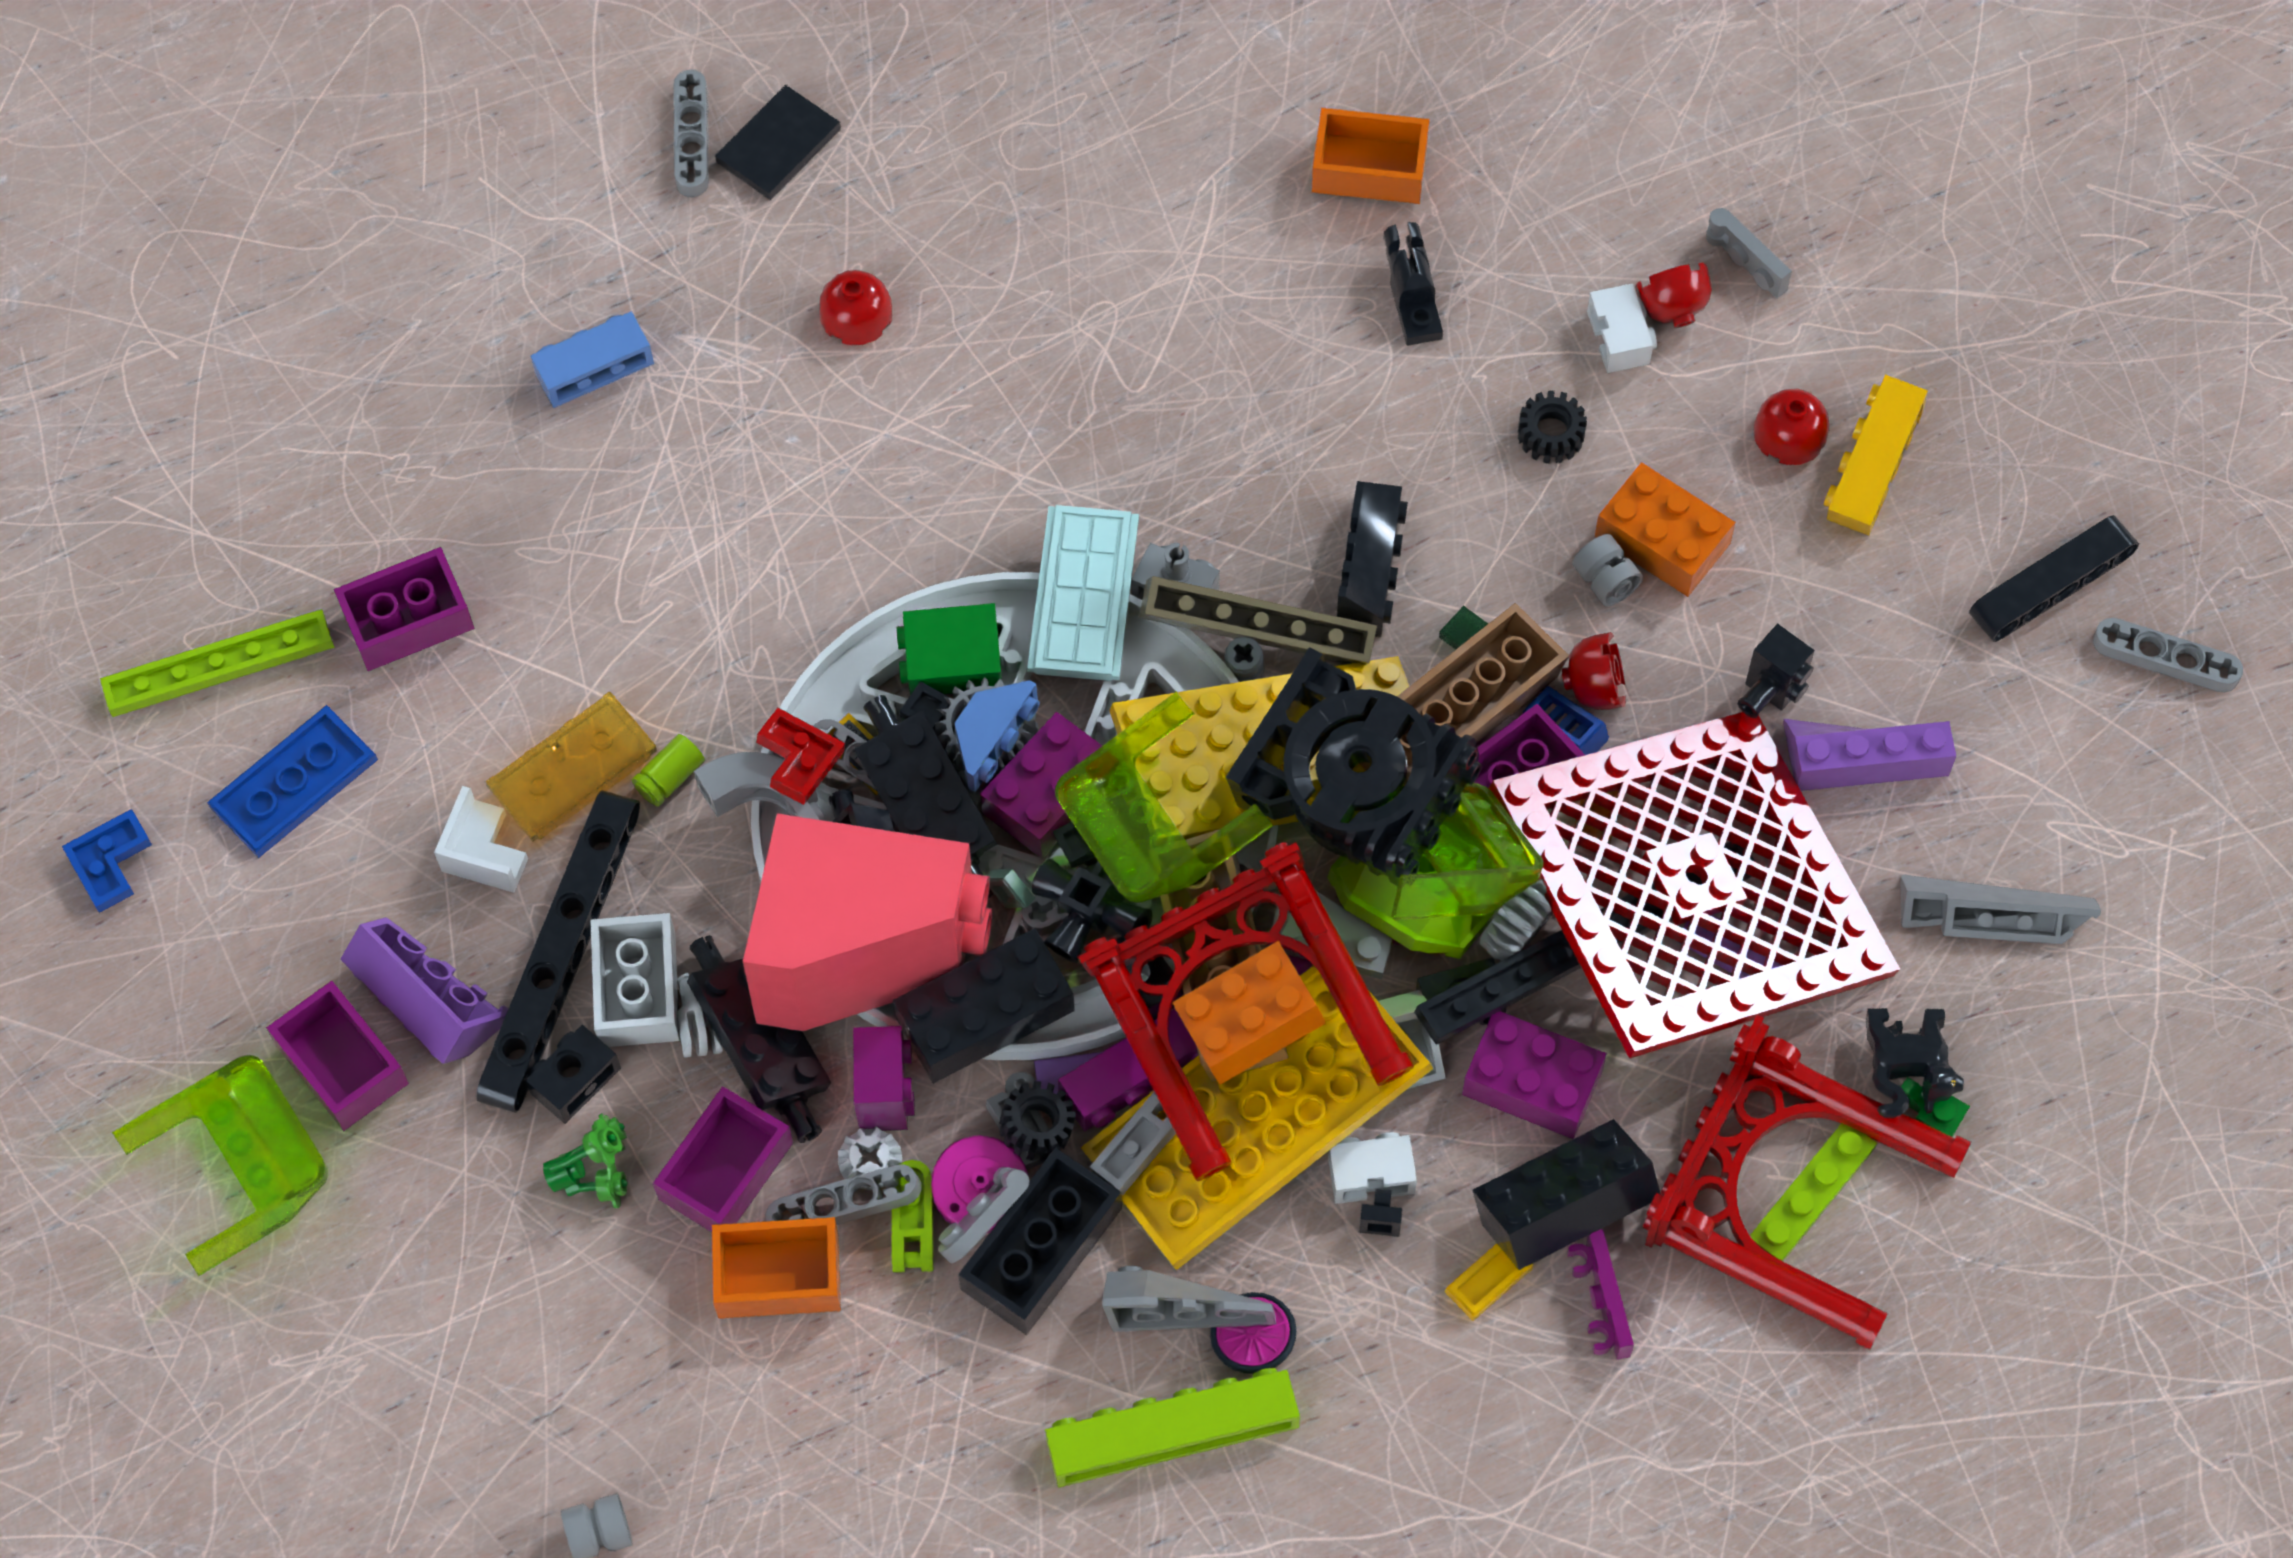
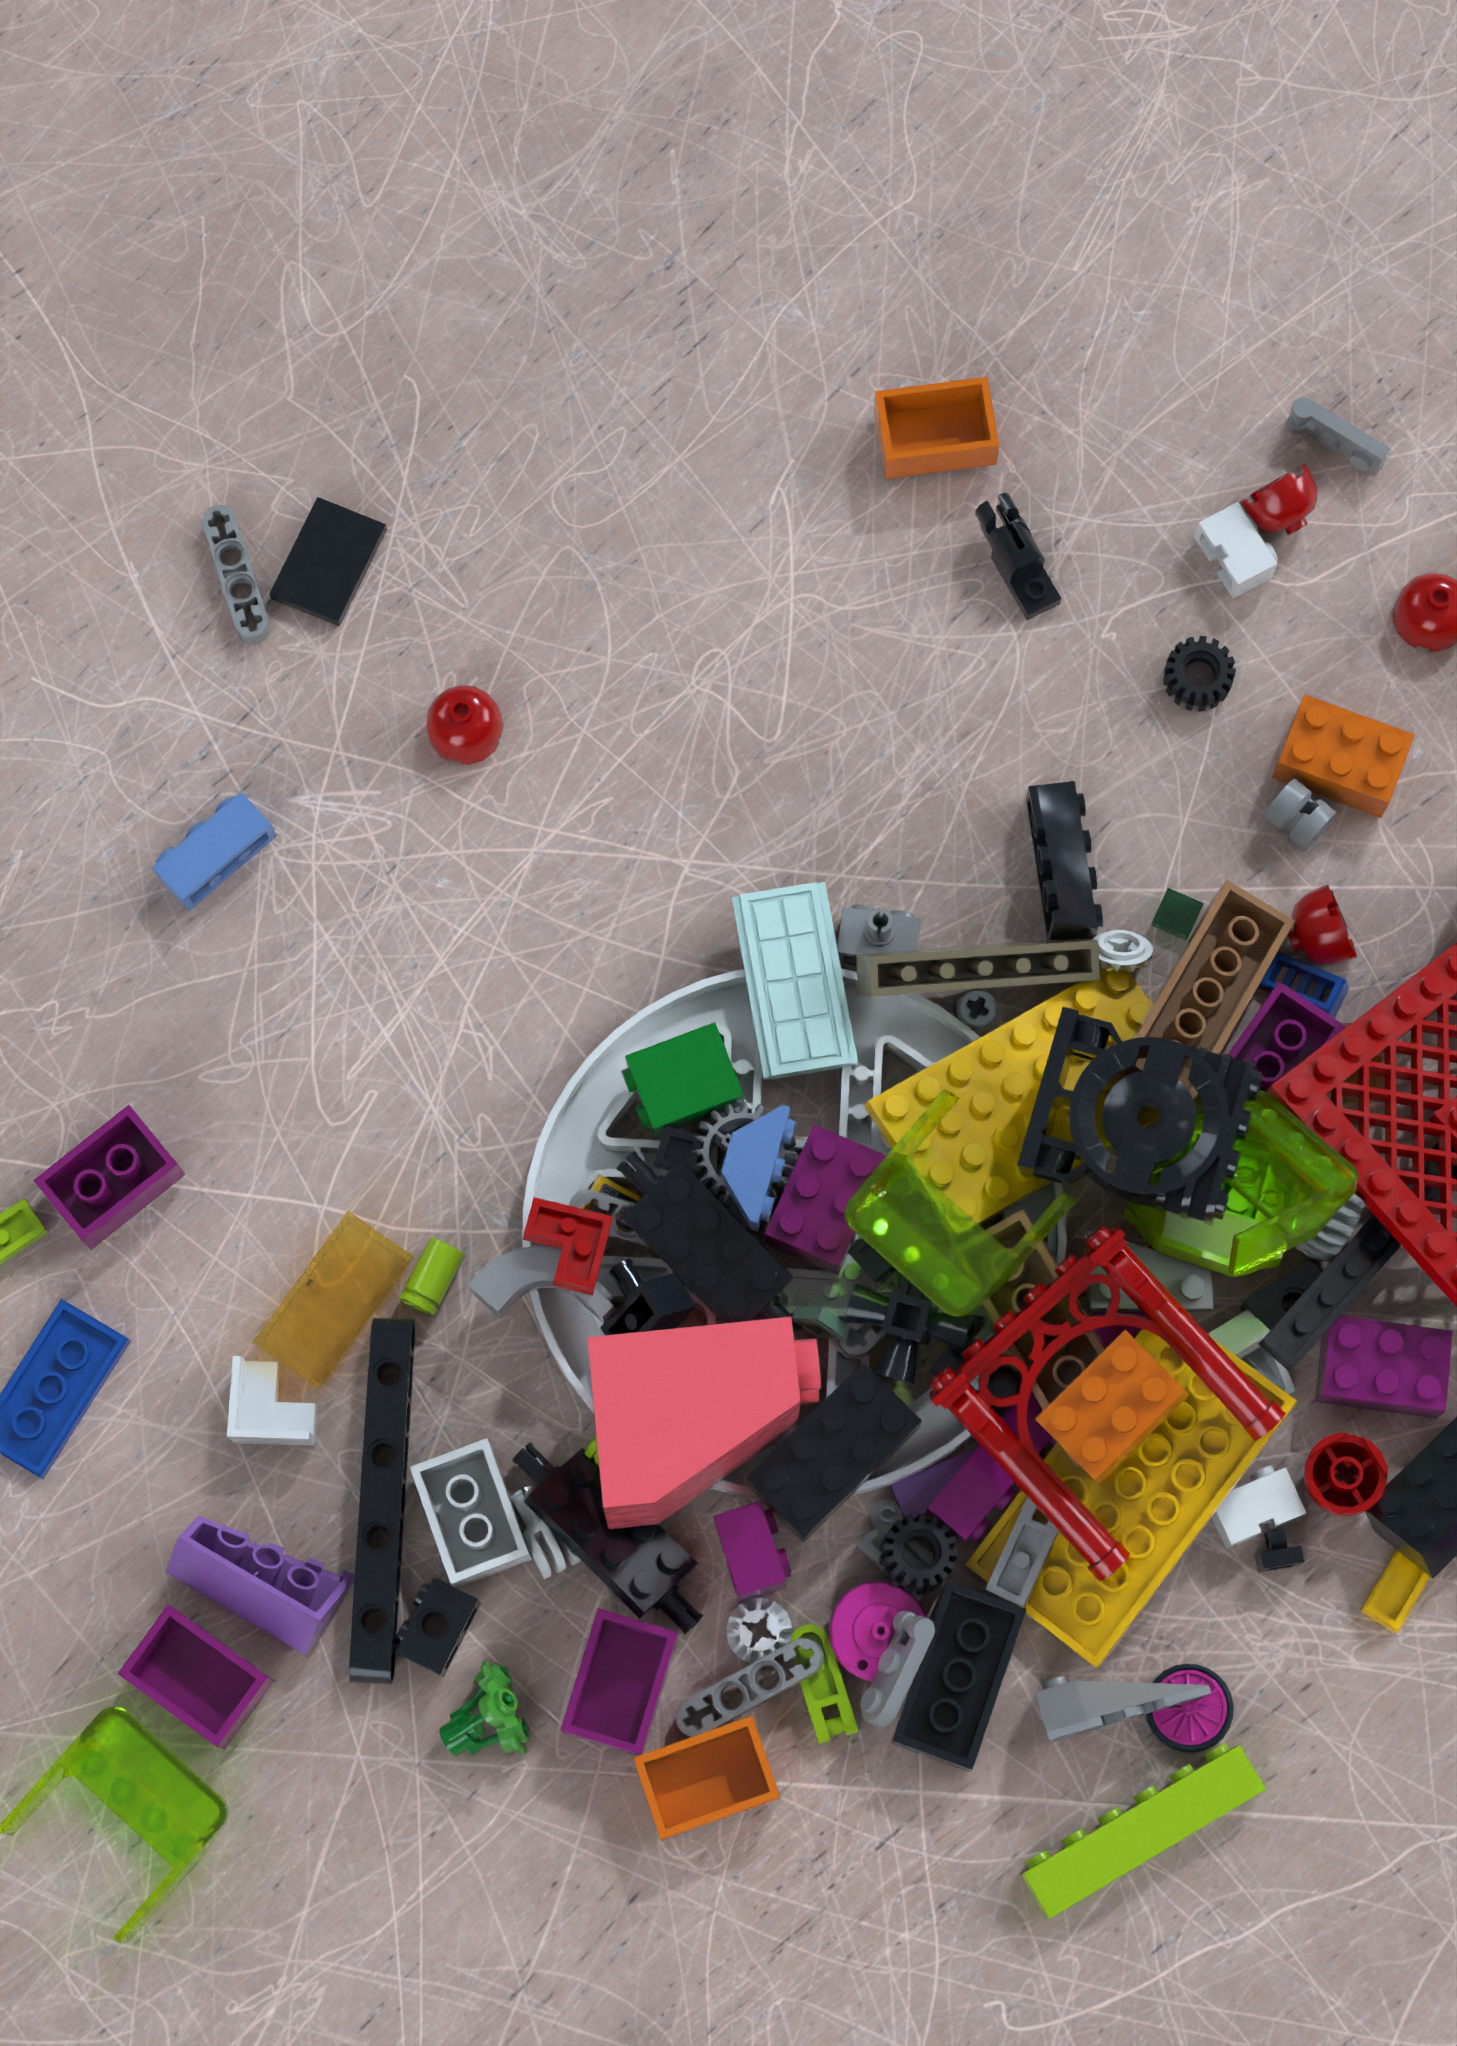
camera: 15 degrees left, 10 degrees up
none -> white gear [1092,930,1153,973]
none -> red cylinder [1304,1432,1388,1517]

